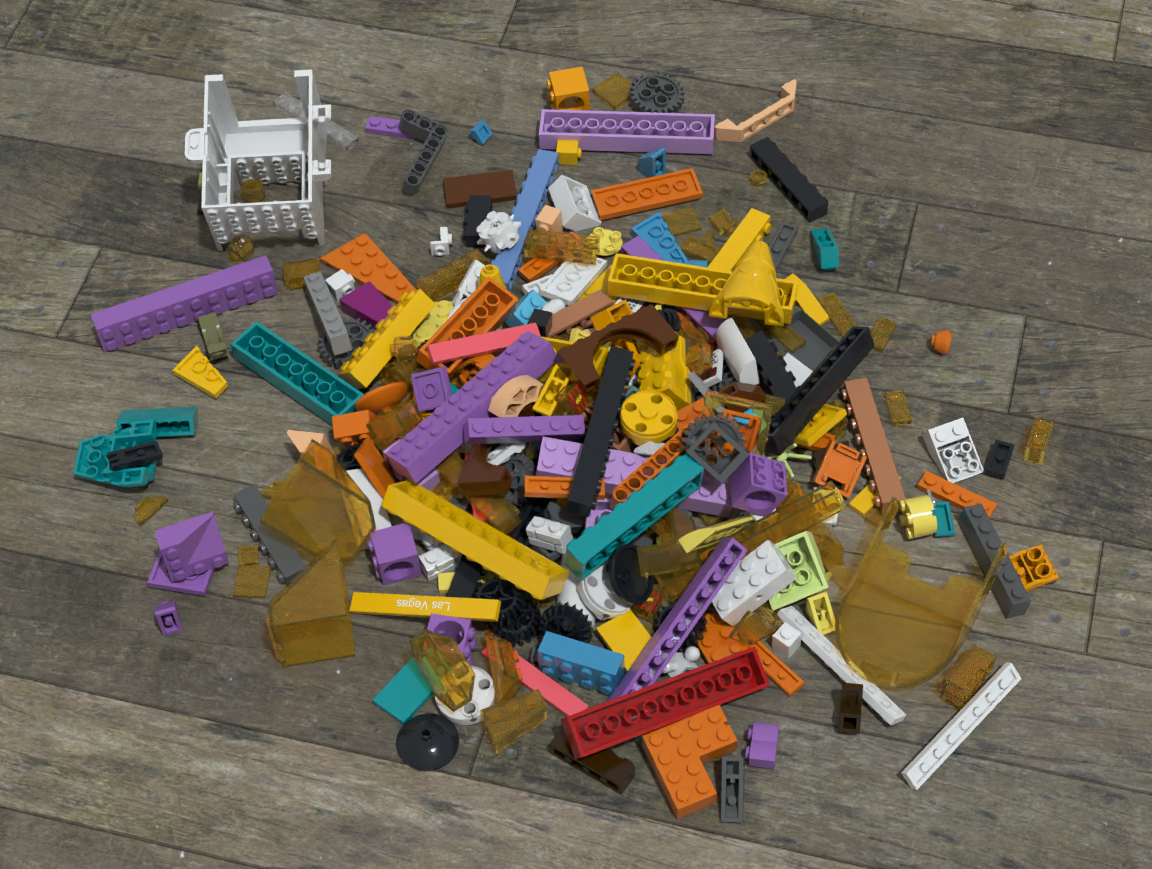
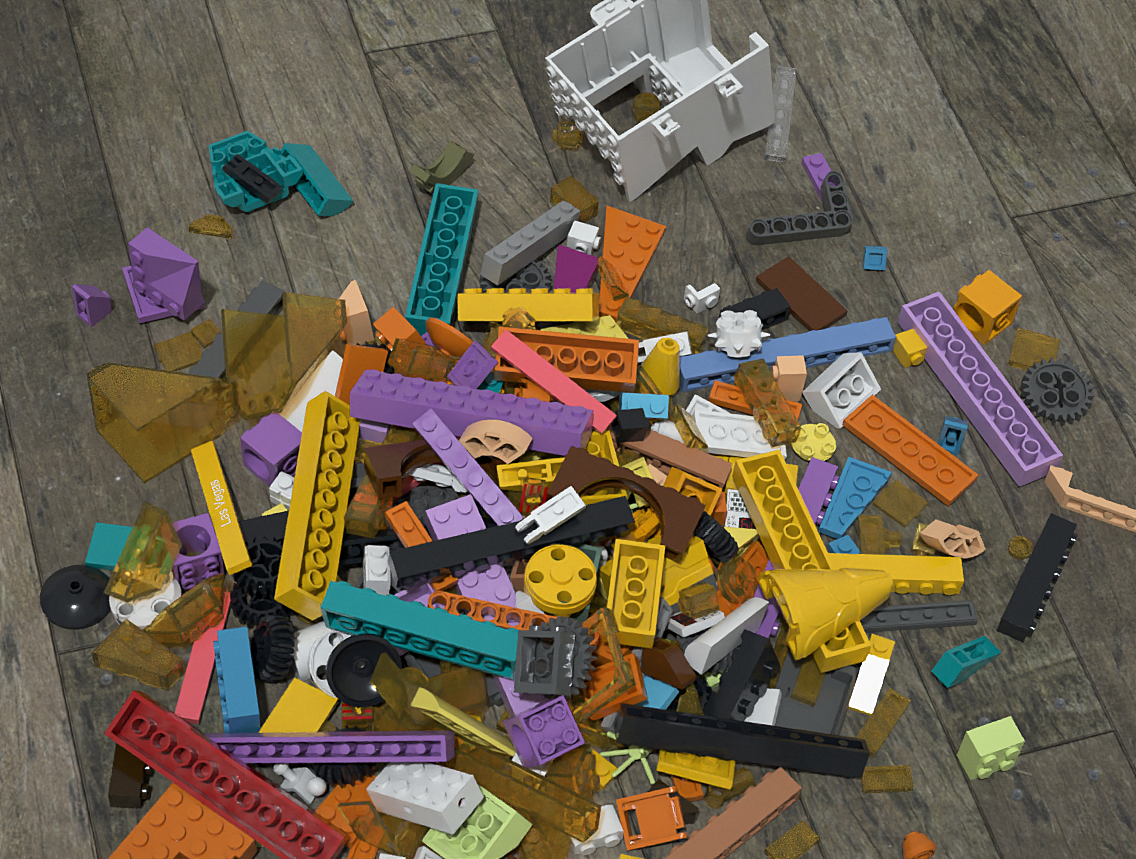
camera: 50 degrees right, 0 degrees up
medium lavender brick [91,255,278,353] -> none
yellow wing [173,346,228,399] -> none
none -> white hinge [515,486,586,544]
none -> clear yellow slope [597,256,629,301]
none -> yellow brick [602,539,665,648]
none -> clear yellow slope [670,405,708,449]
none -> light nougat brick [920,520,986,558]
none -> yellowish green brick [957,716,1025,780]

